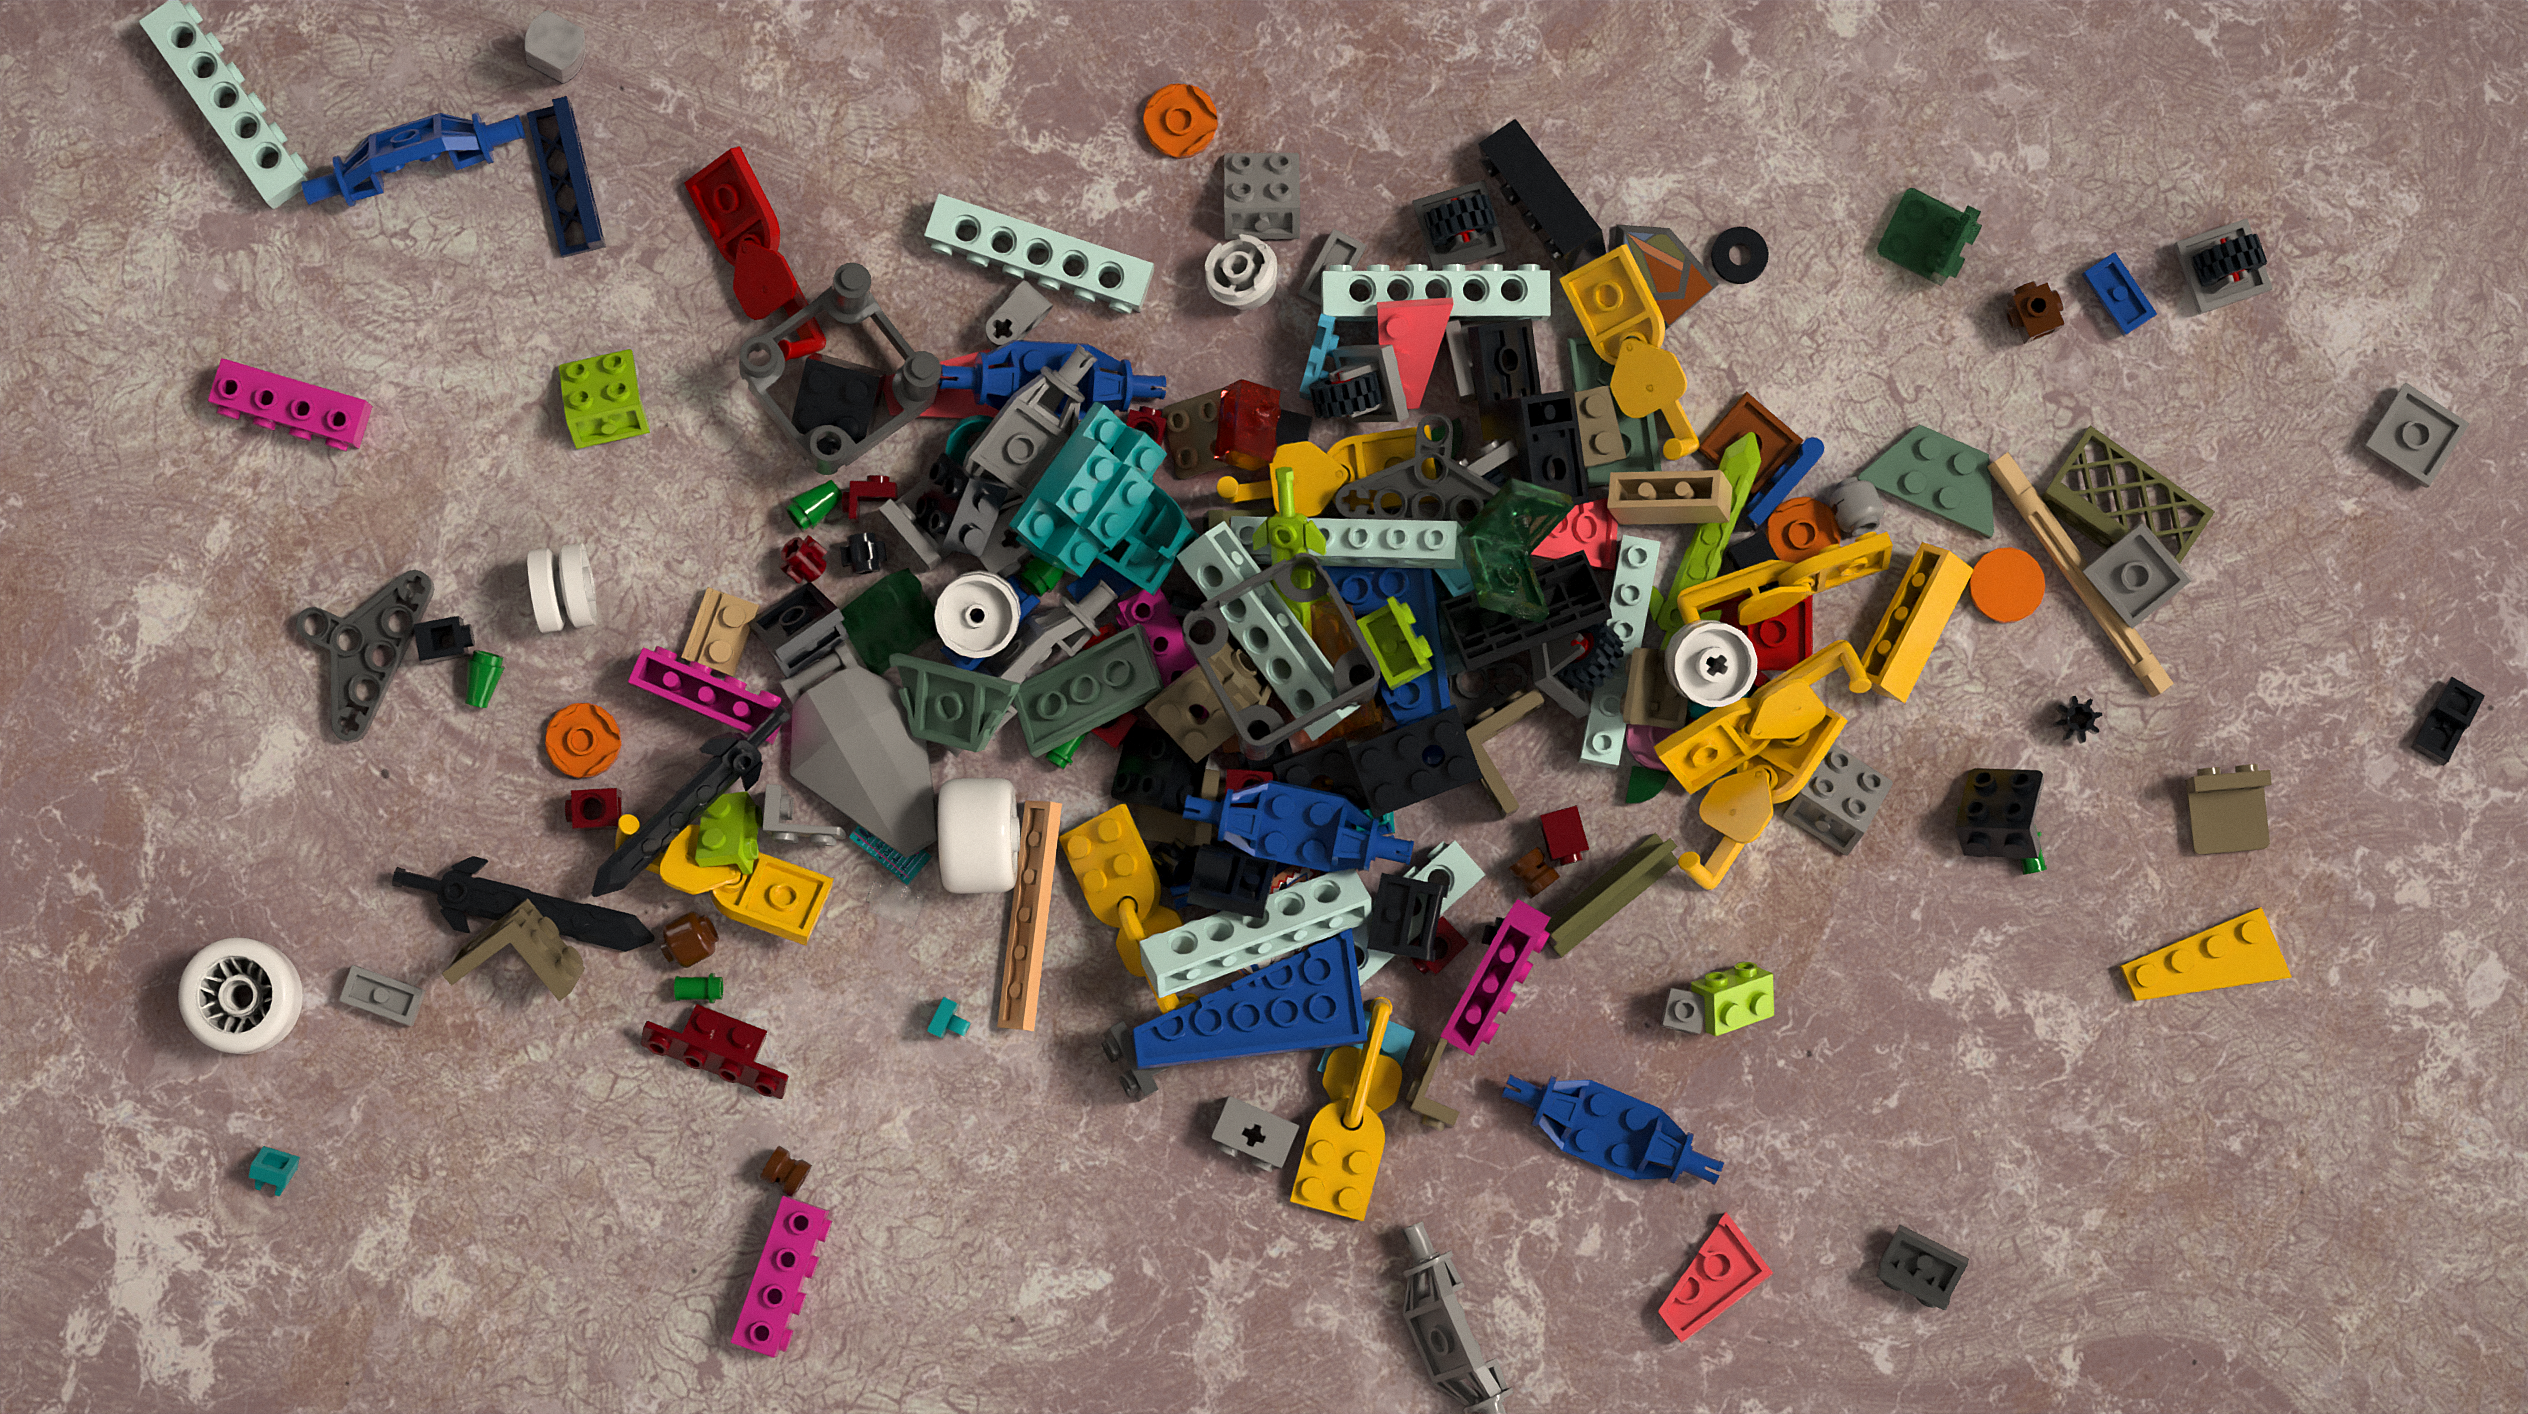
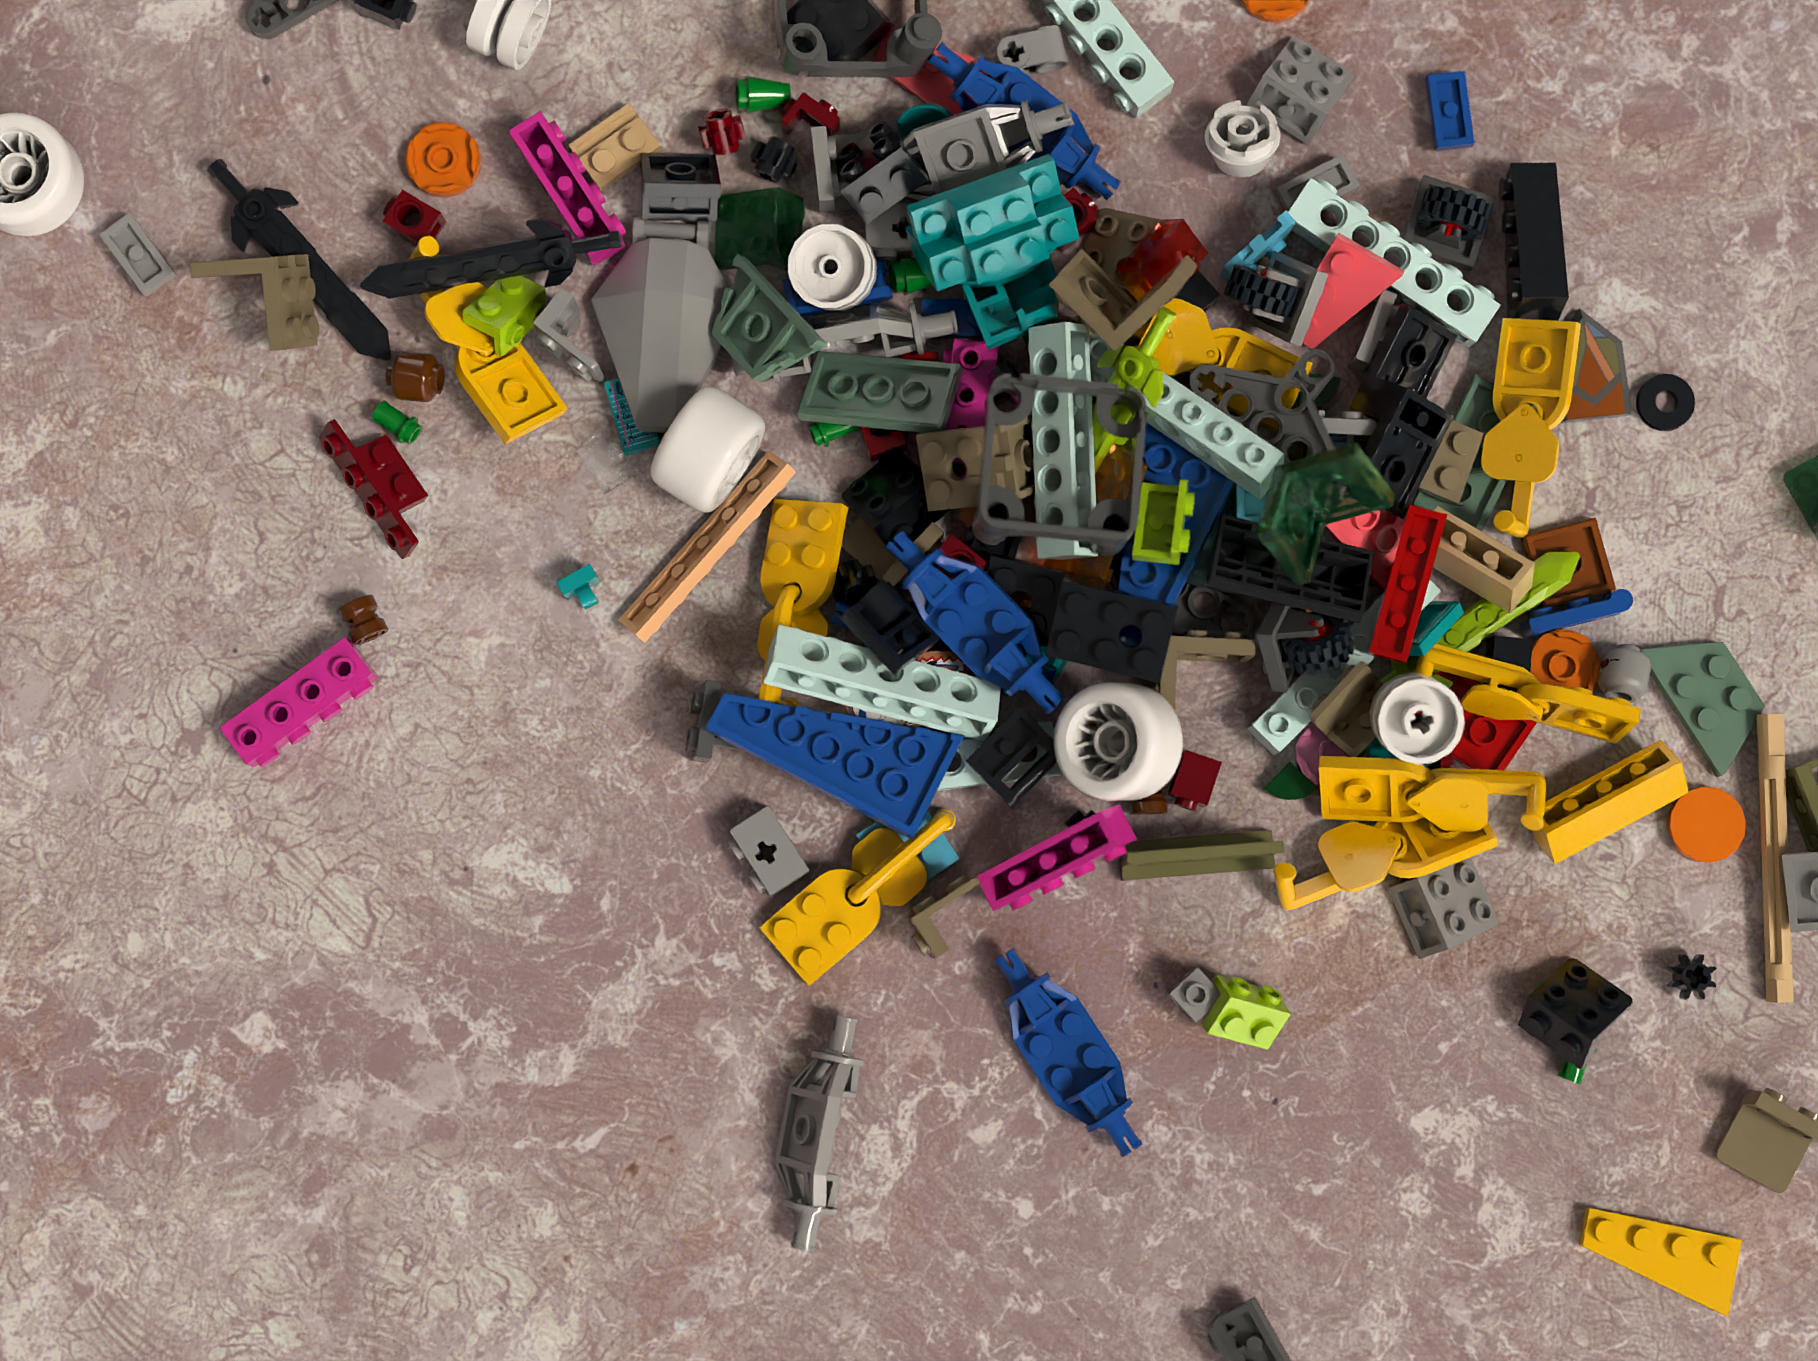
camera: 30 degrees right, 0 degrees up
green cone [465,650,505,708] -> none
dark red brick [1409,916,1469,976] -> none
coral wing [1658,1212,1773,1344] -> none
none -> dark tan bracket [1049,248,1198,351]
none -> white wheel [1054,682,1183,801]
none -> red plate [1369,505,1447,664]
none -> teal tile [1409,601,1464,656]
none -> blue plate [1425,71,1475,151]

